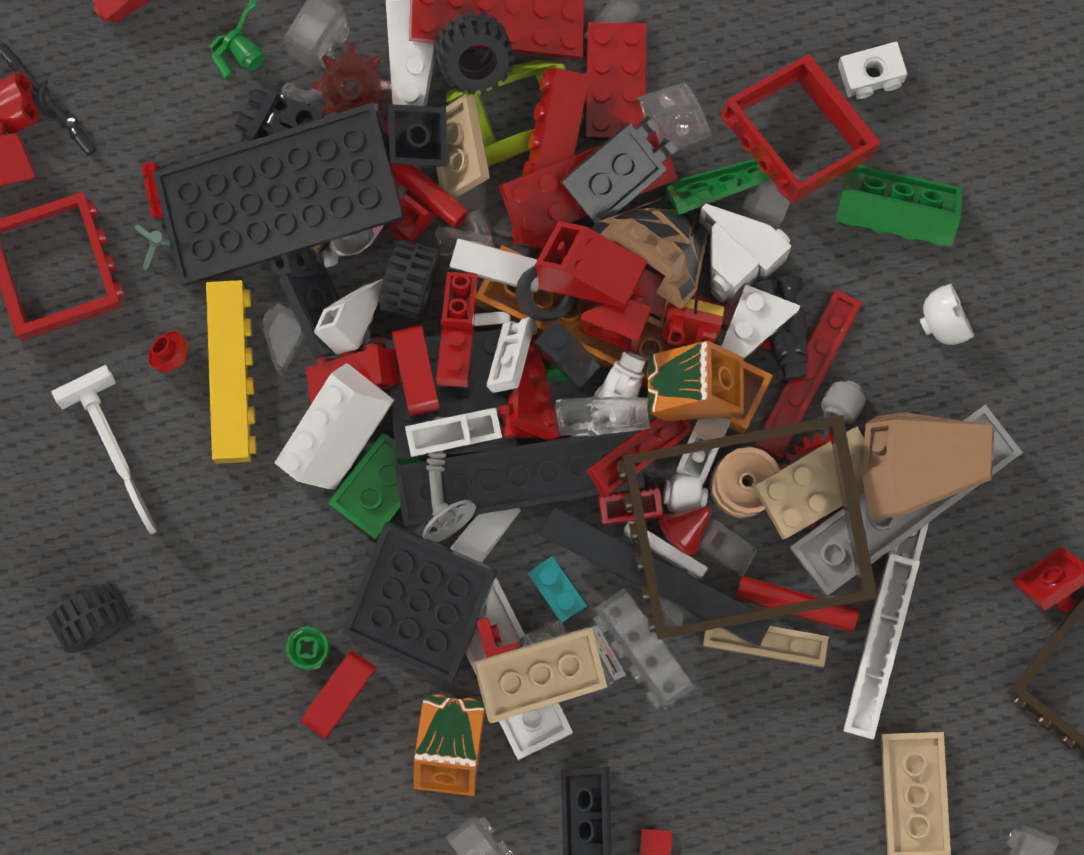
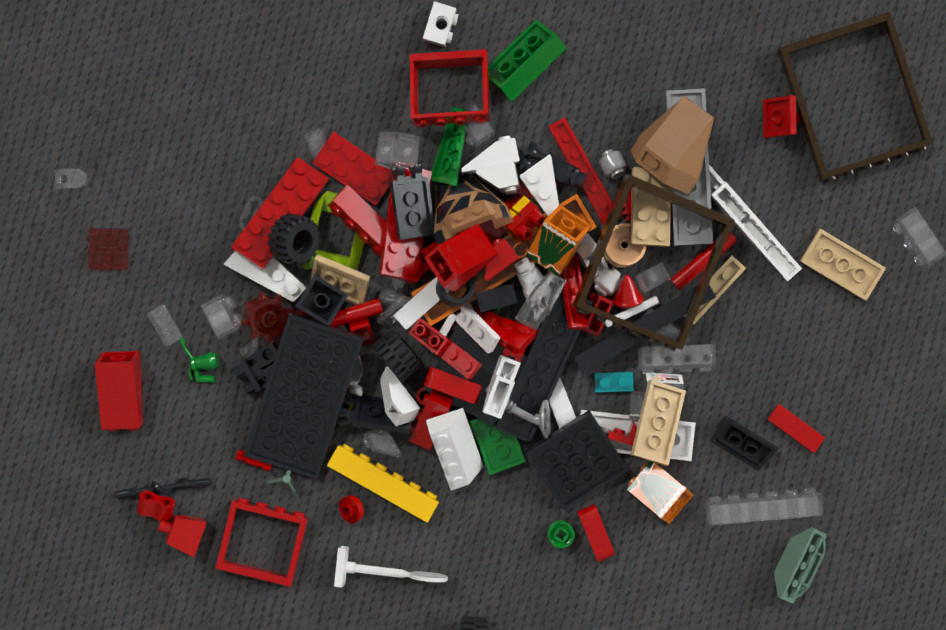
camera: 55 degrees left, 10 degrees up
white cylinder [920,284,974,345] -> none

